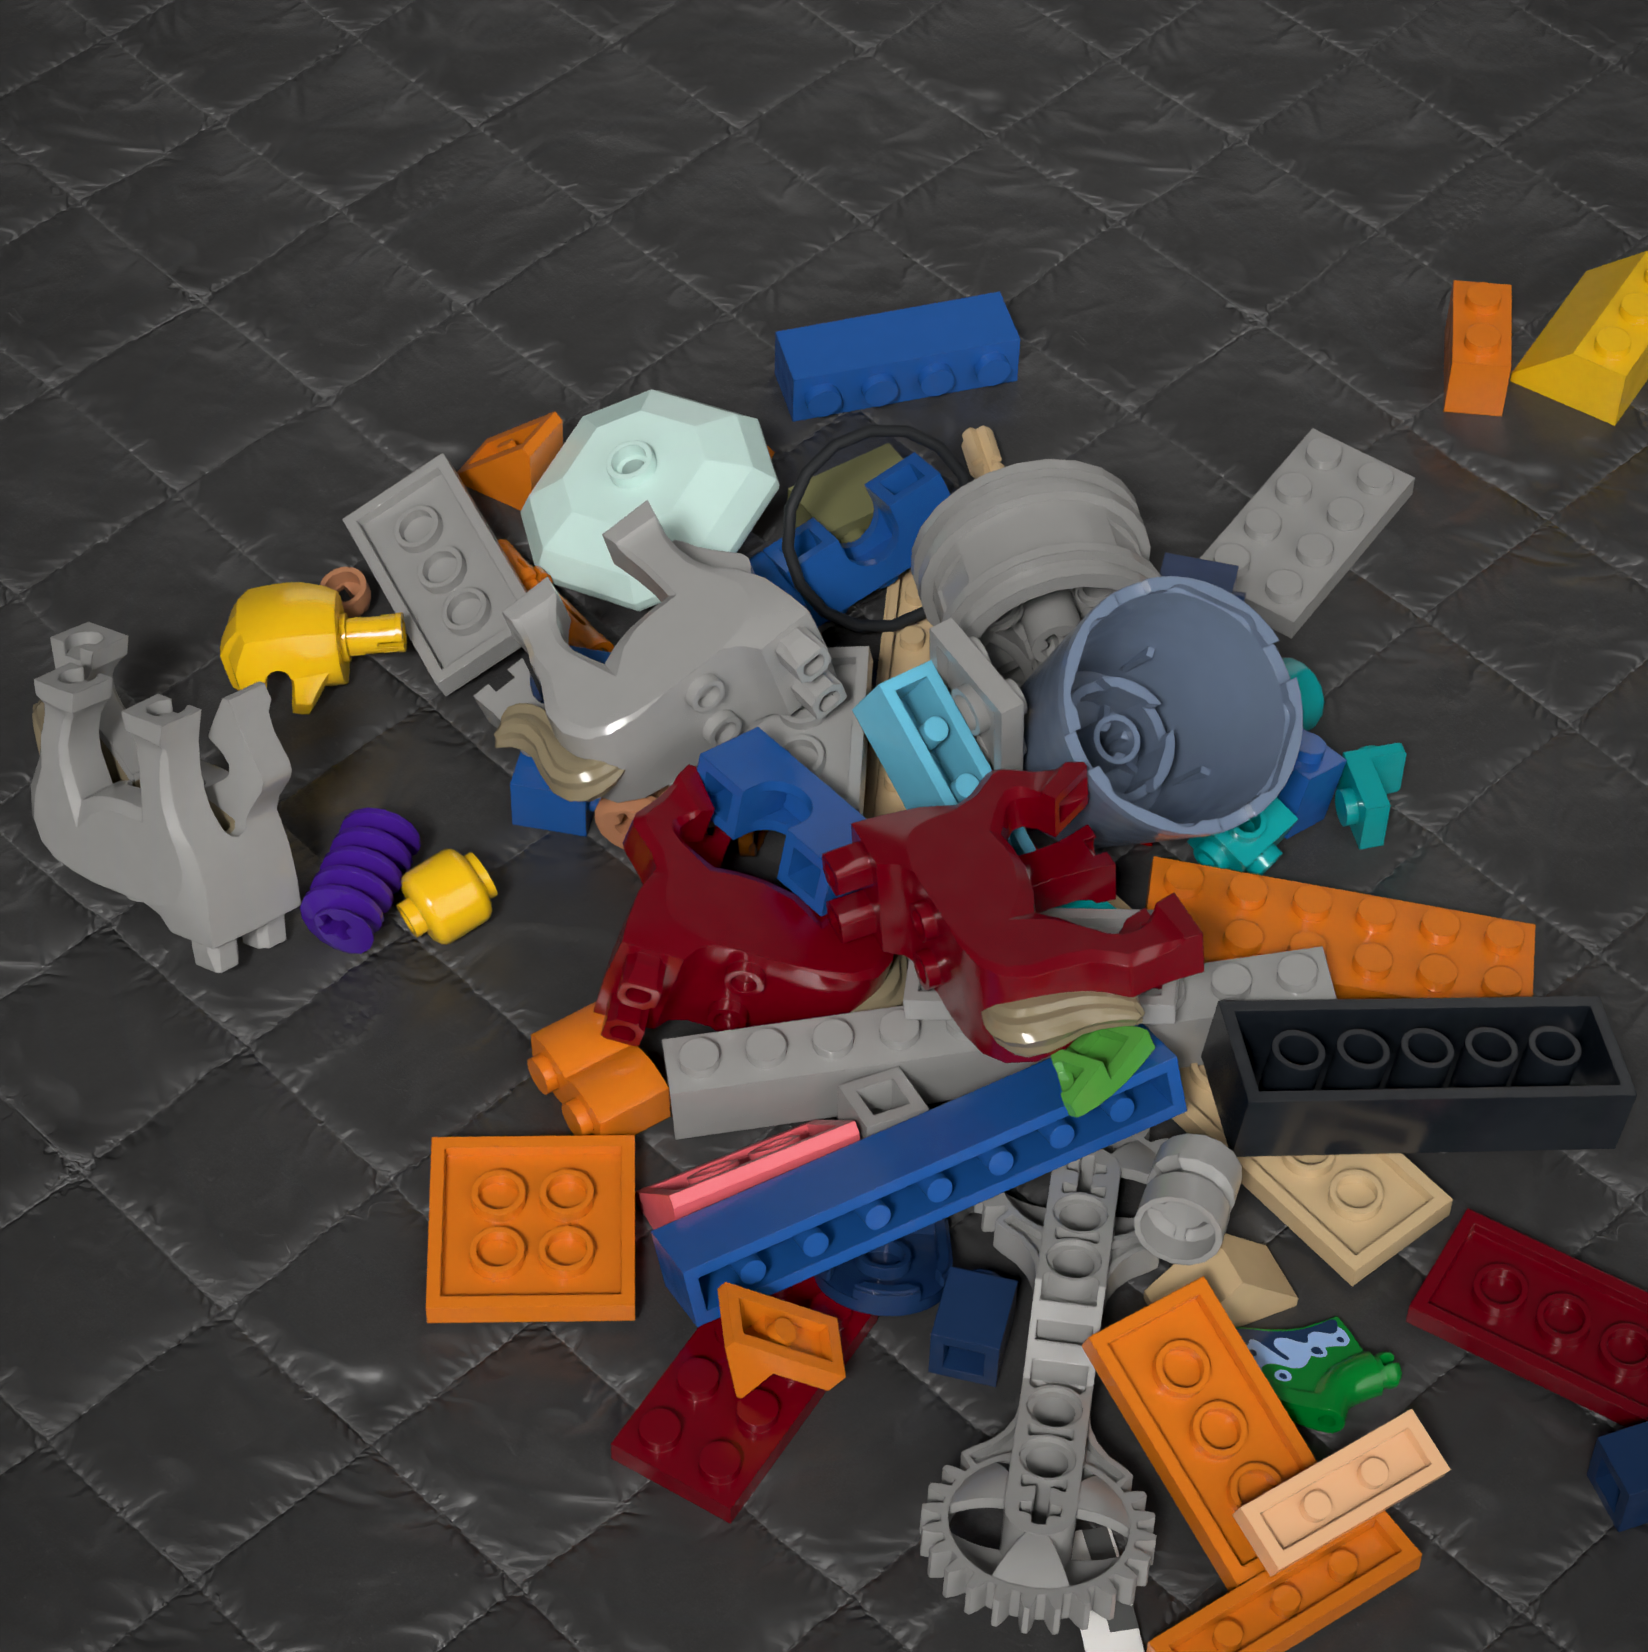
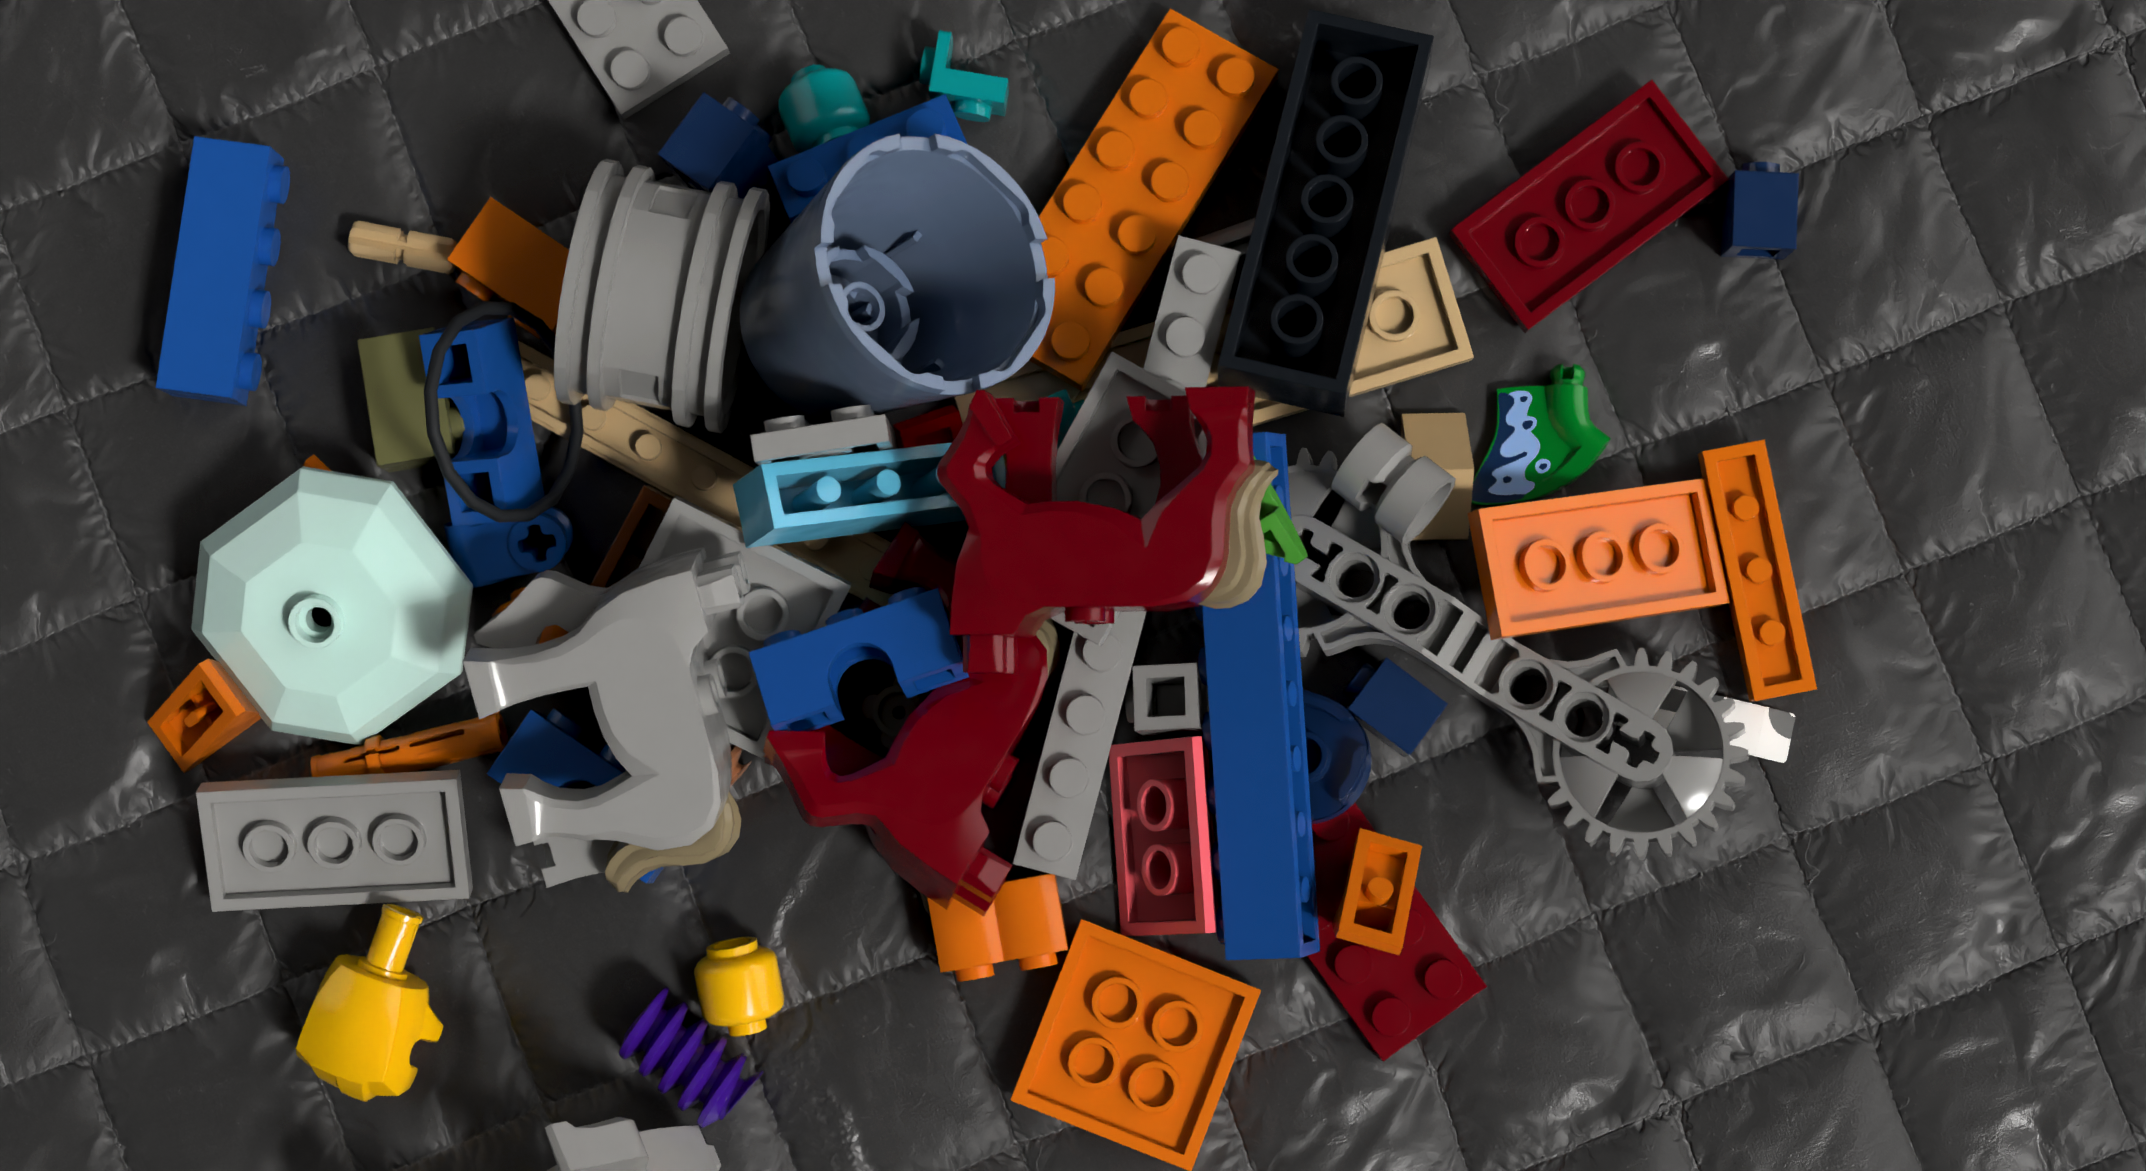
camera: 70 degrees left, 35 degrees up
nougat hinge [320,567,371,618] -> none
light nougat plate [1233,1409,1451,1577] -> none

